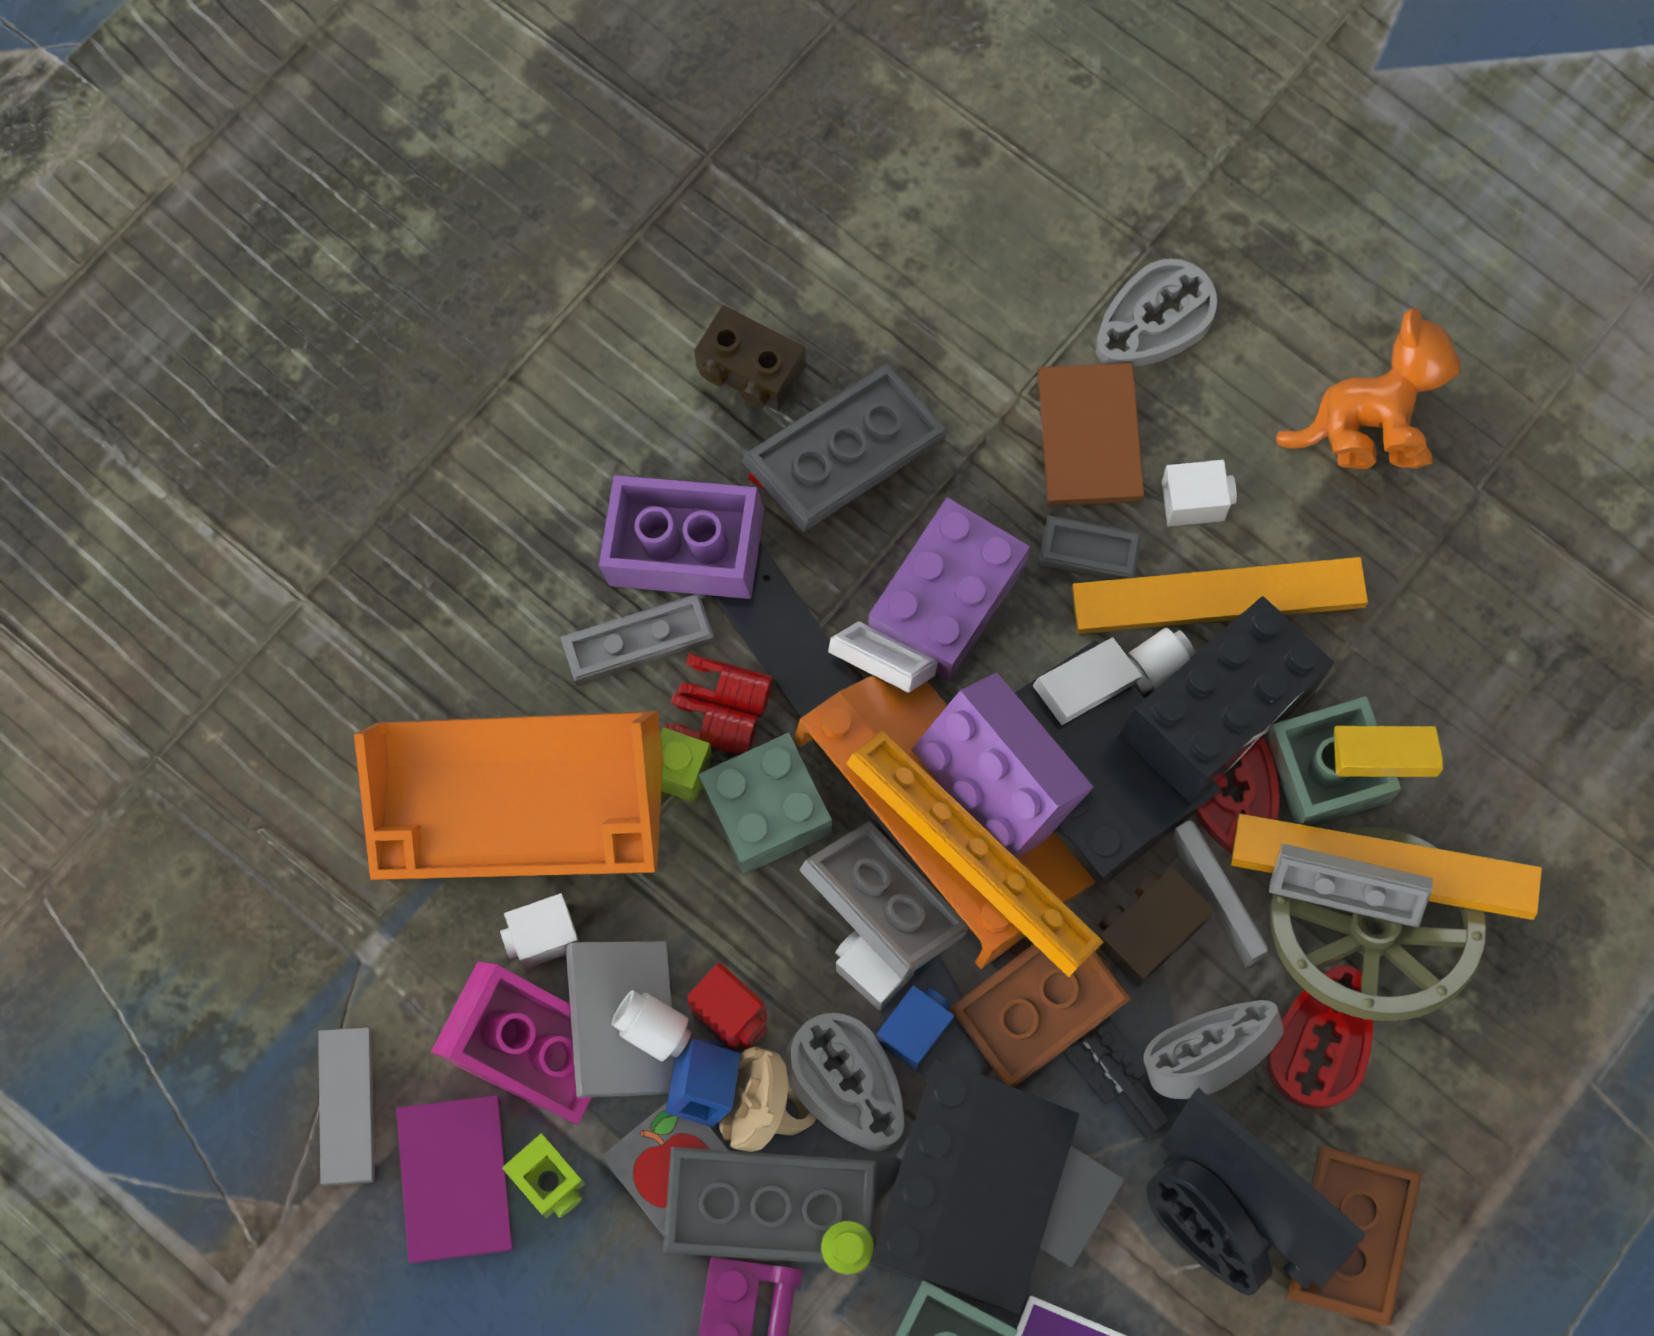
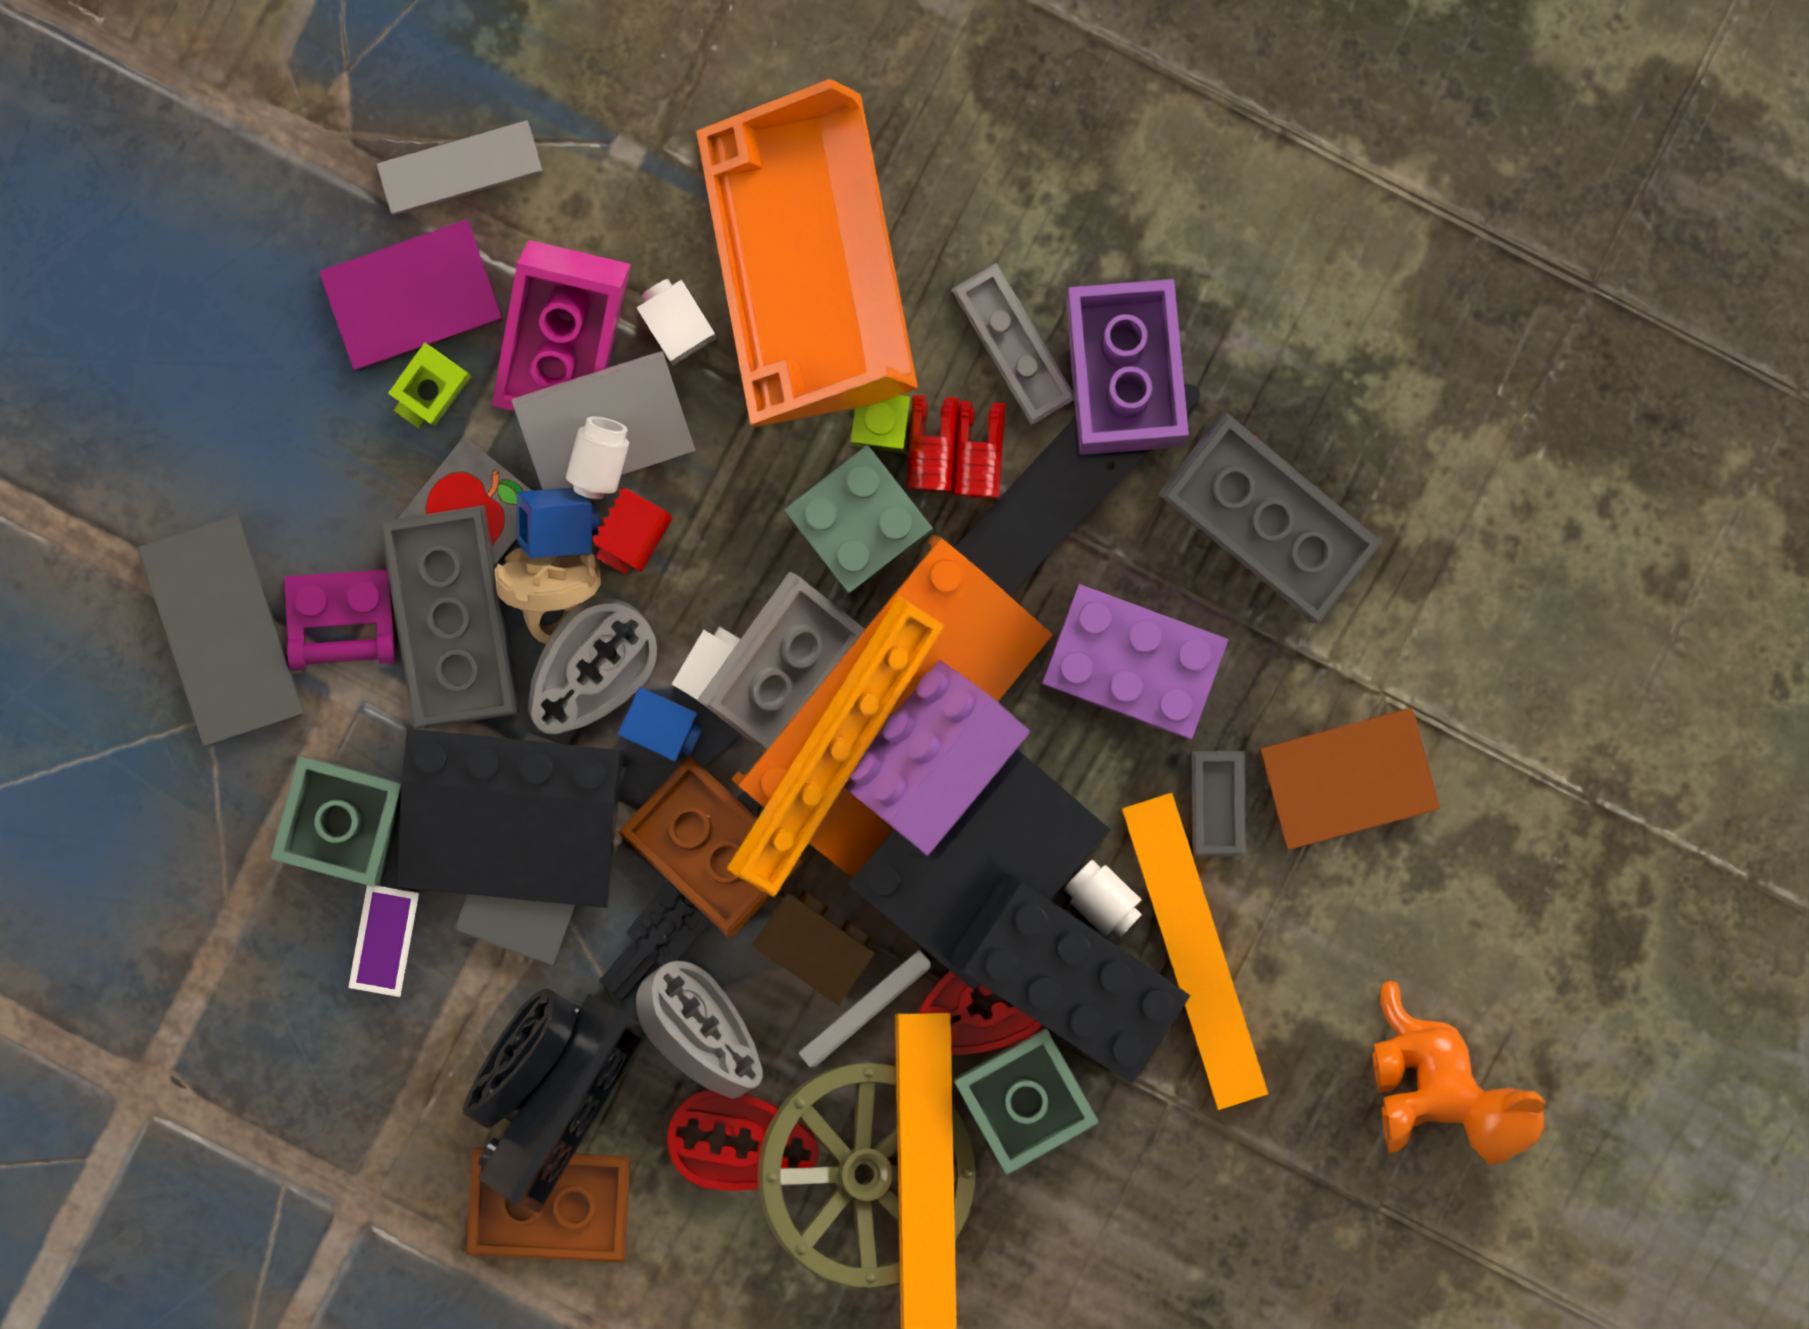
camera: 75 degrees right, 15 degrees up
dark brown brick [694,305,806,411] -> none
lime plate [821,1221,874,1274] -> none
white tile [828,621,938,693] -> none
white tile [1033,637,1142,725] -> none
light grey piece [1095,259,1217,367] -> none
white brick [1161,460,1237,527] -> none
light grey tile [1269,843,1432,928] -> none
yellow slope [1334,726,1443,777] -> none

